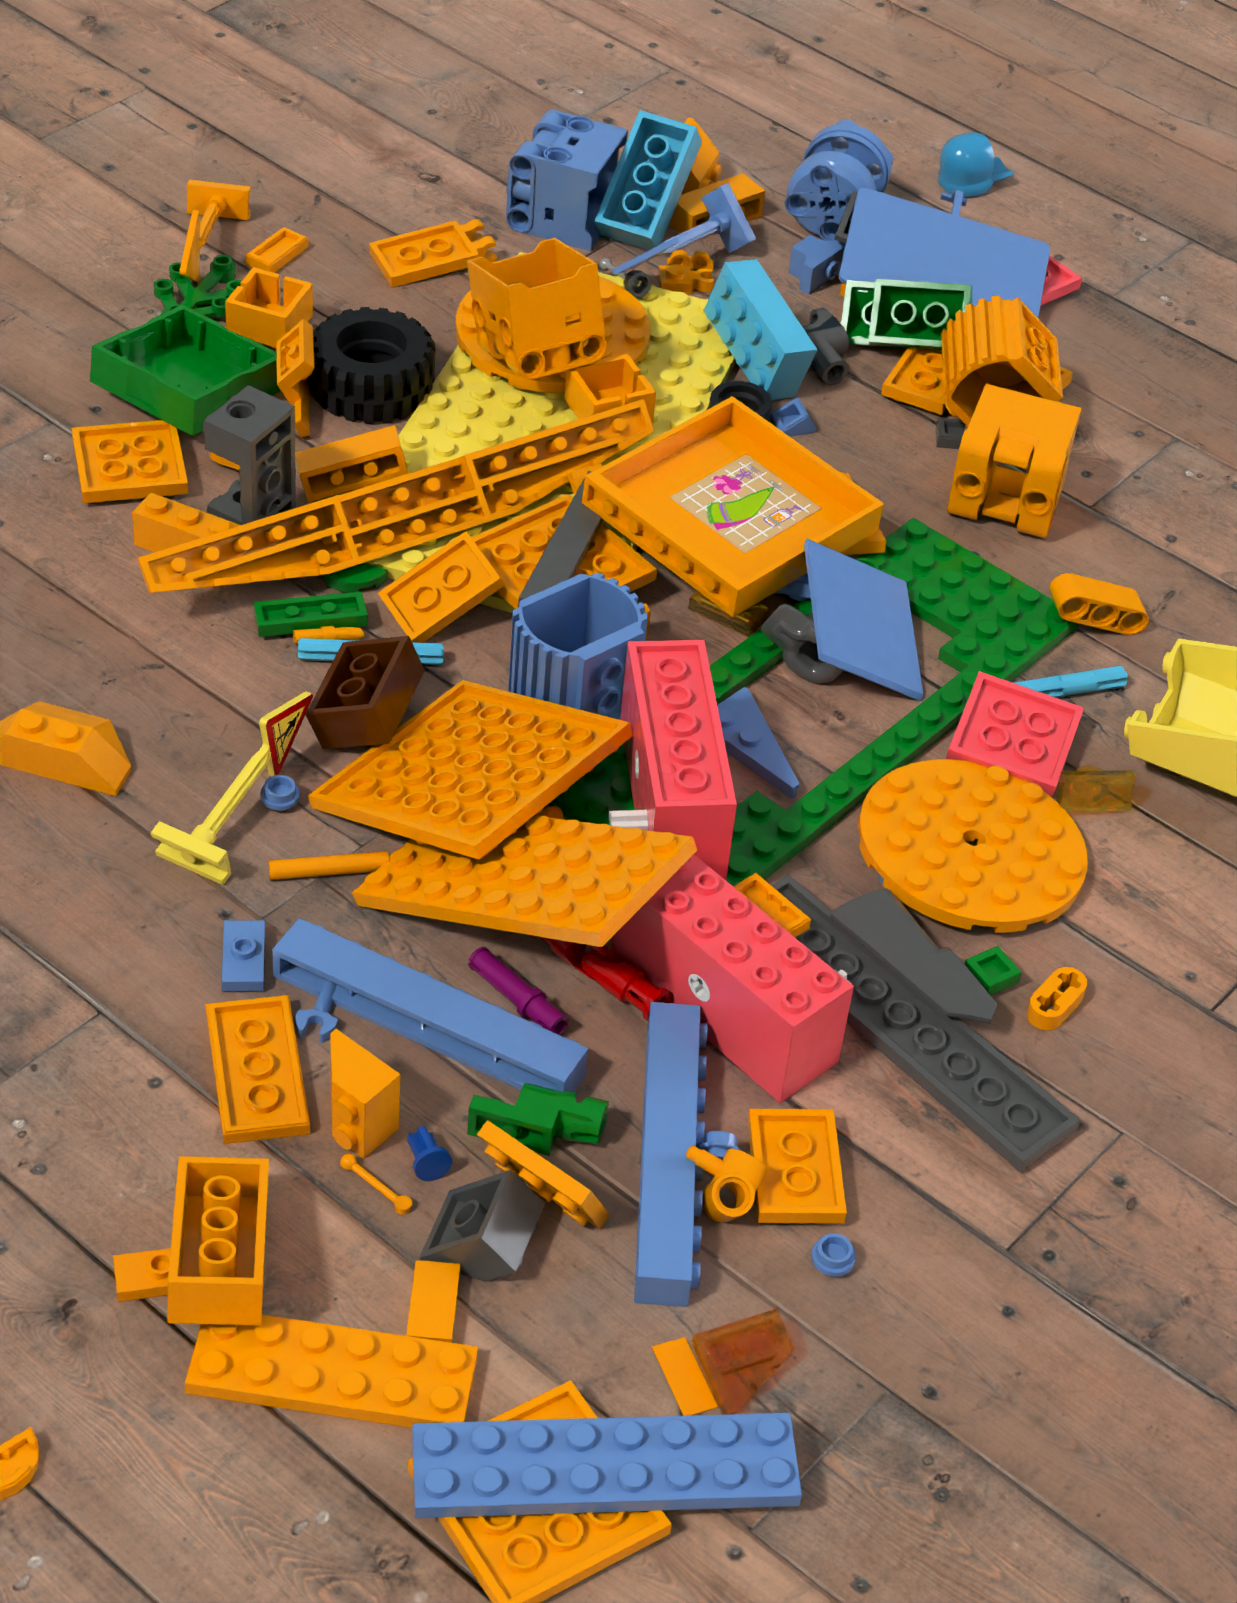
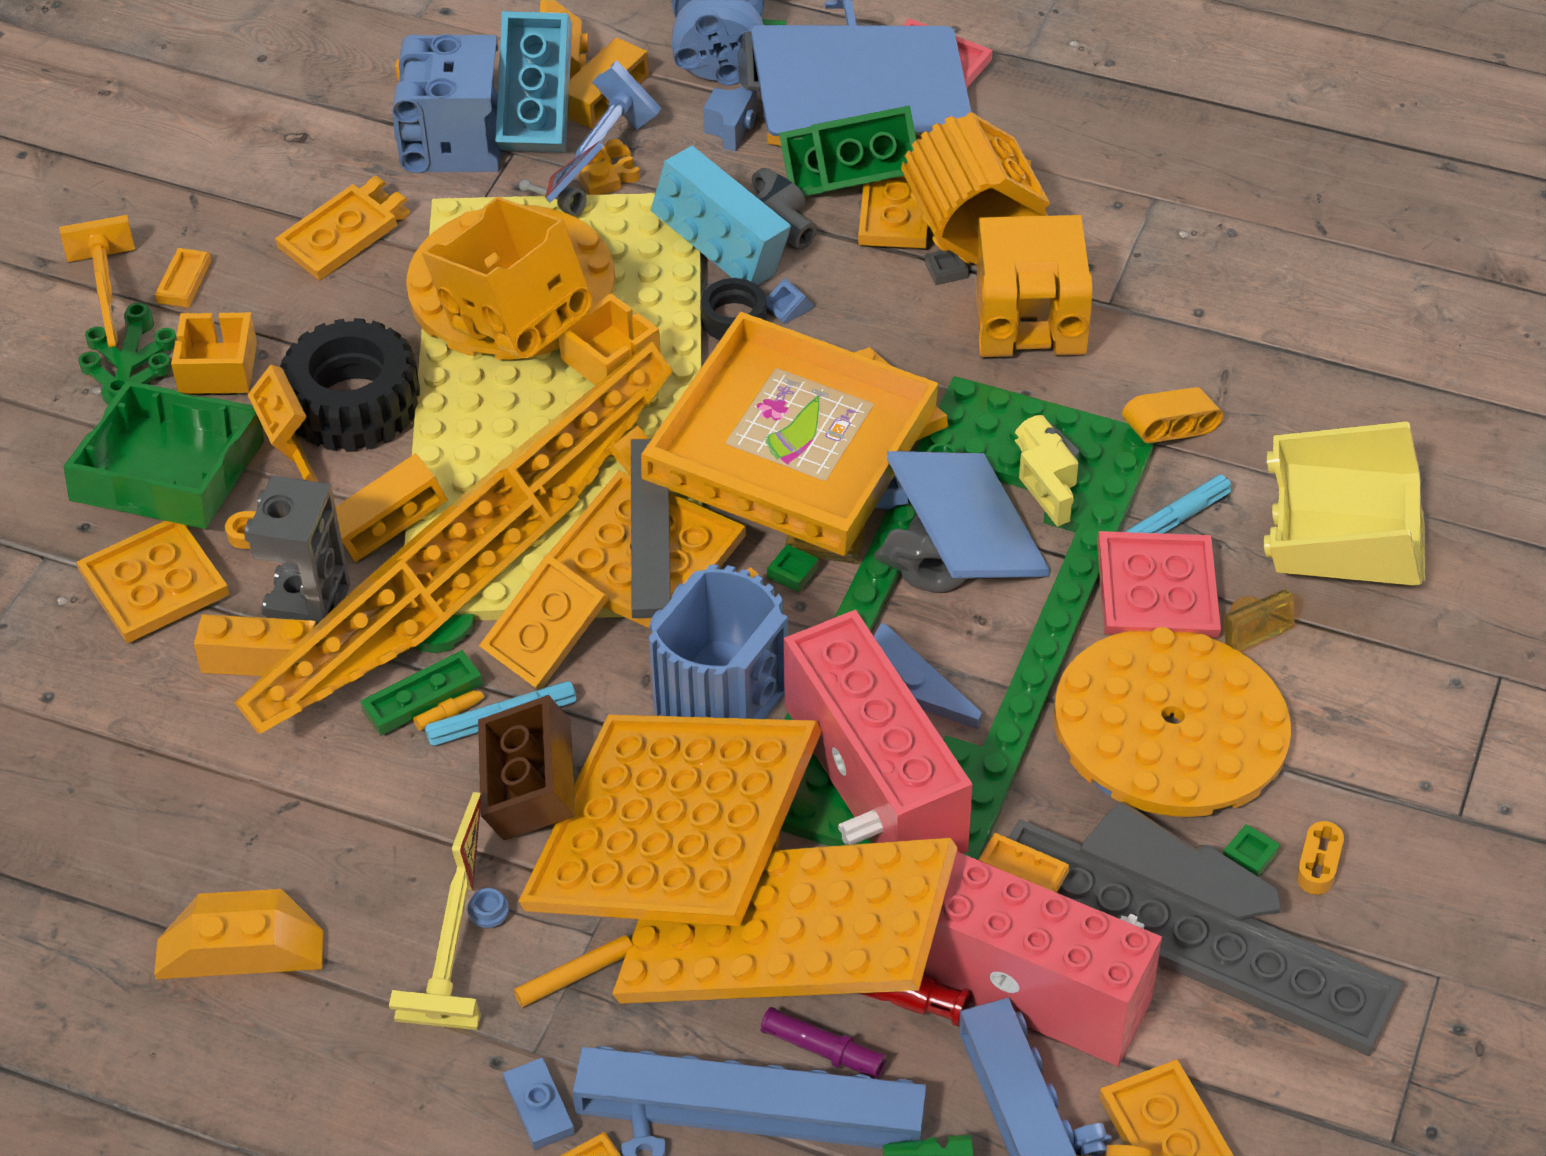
camera: 15 degrees left, 5 degrees up
none -> green plate [767,544,819,593]
none -> light yellow plate [1015,415,1079,527]

